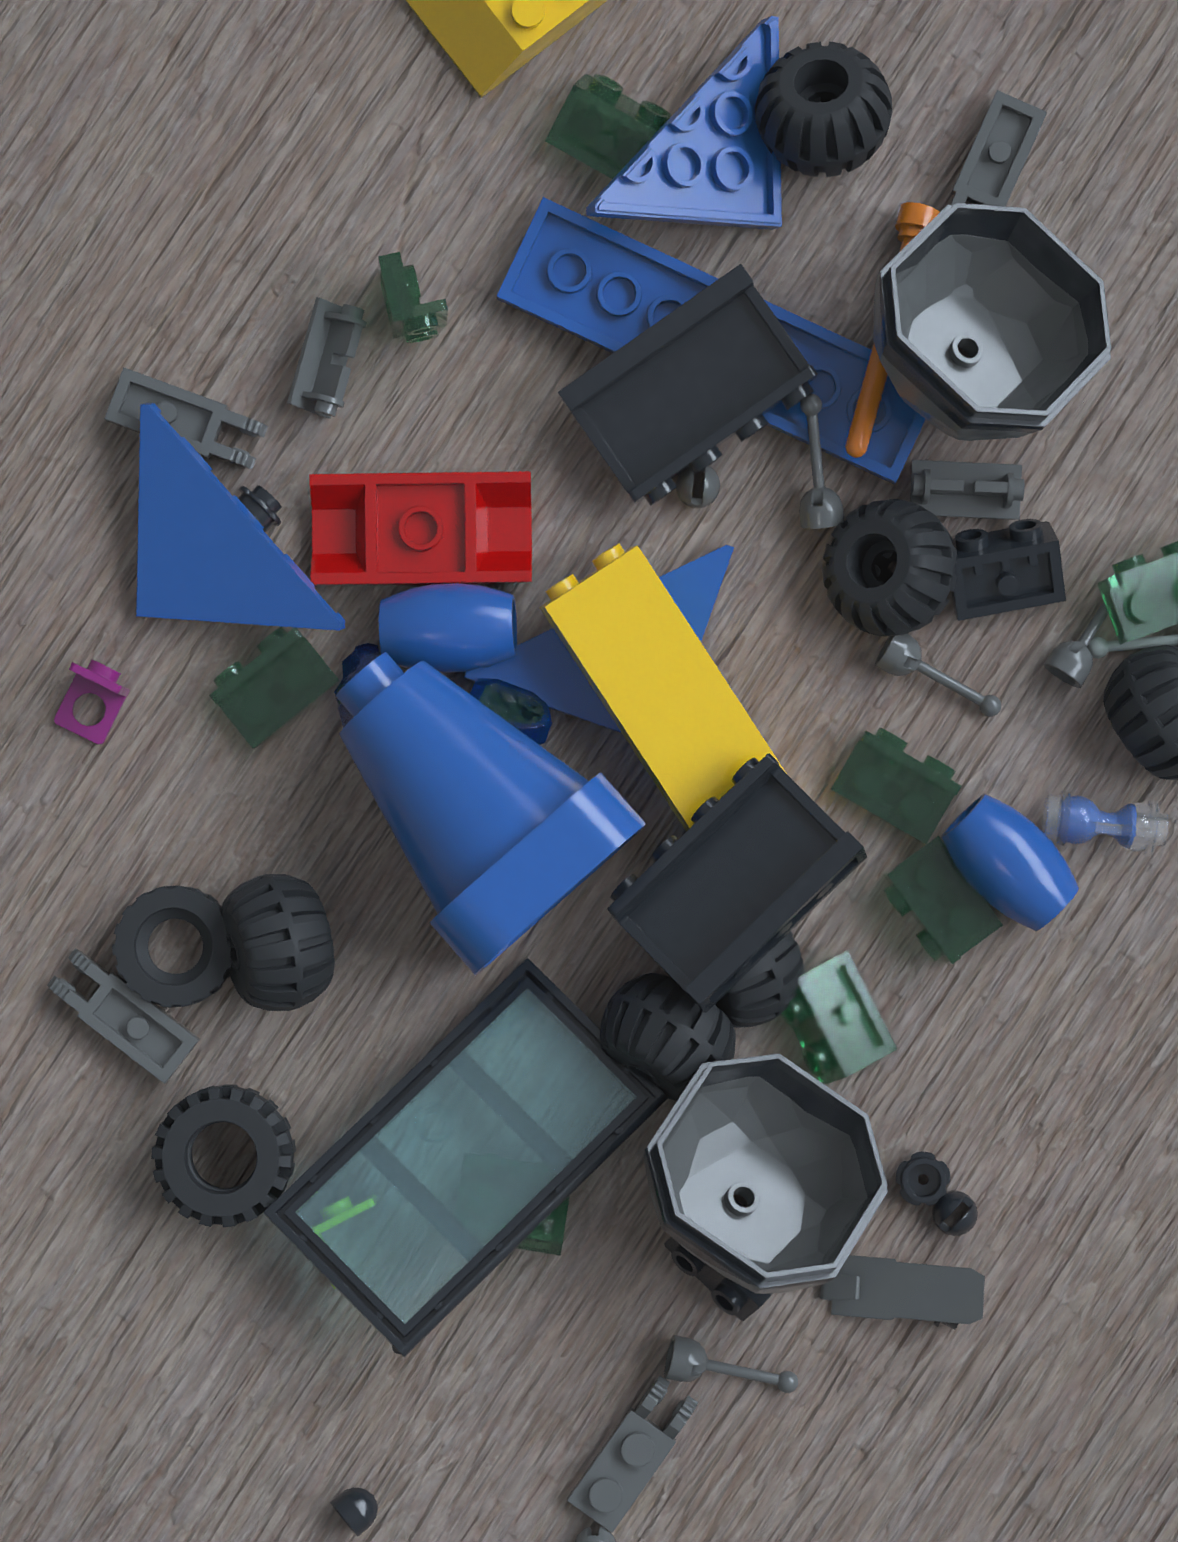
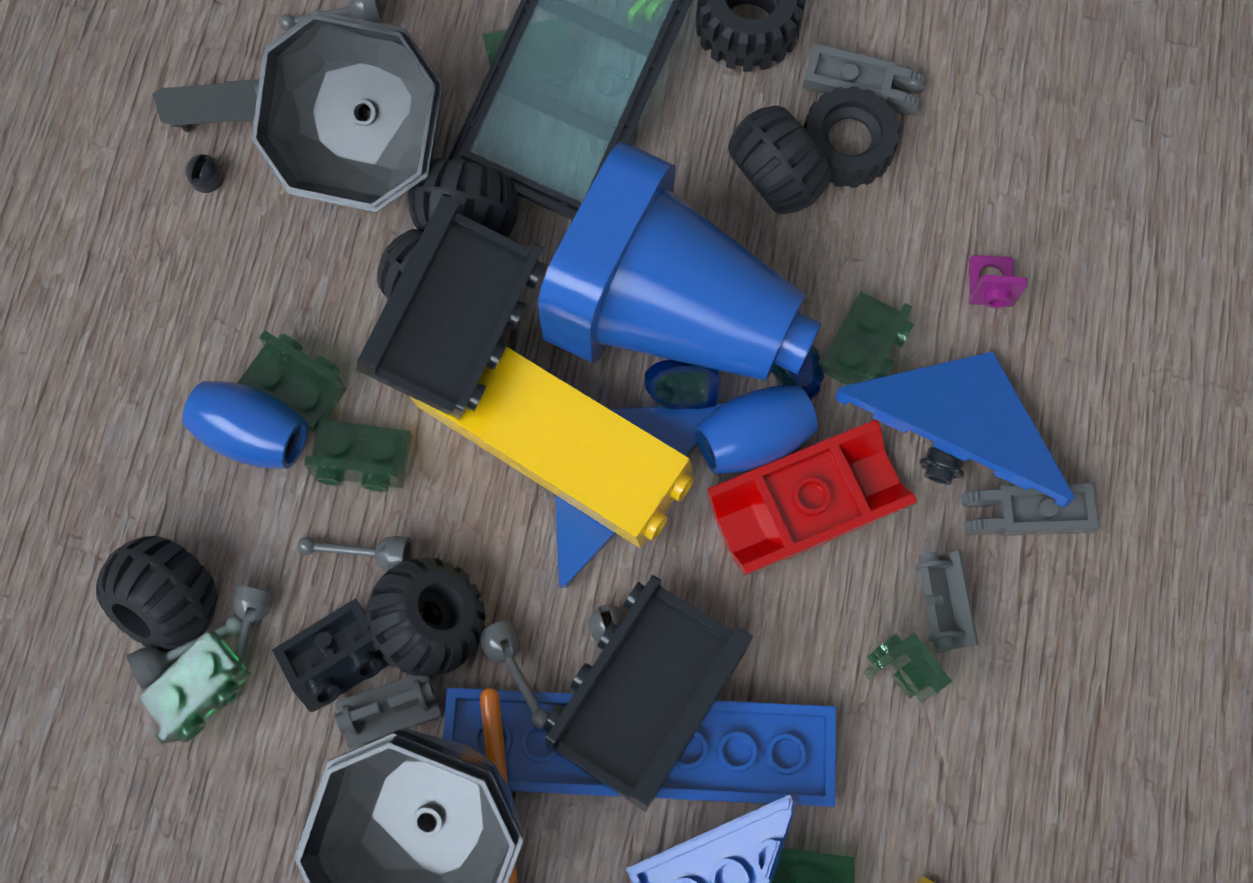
camera: 155 degrees right, 15 degrees down
bracket [781,950,897,1085] -> none
black plate [896,1151,951,1206] -> none
clear piece [1041,791,1169,856] -> none

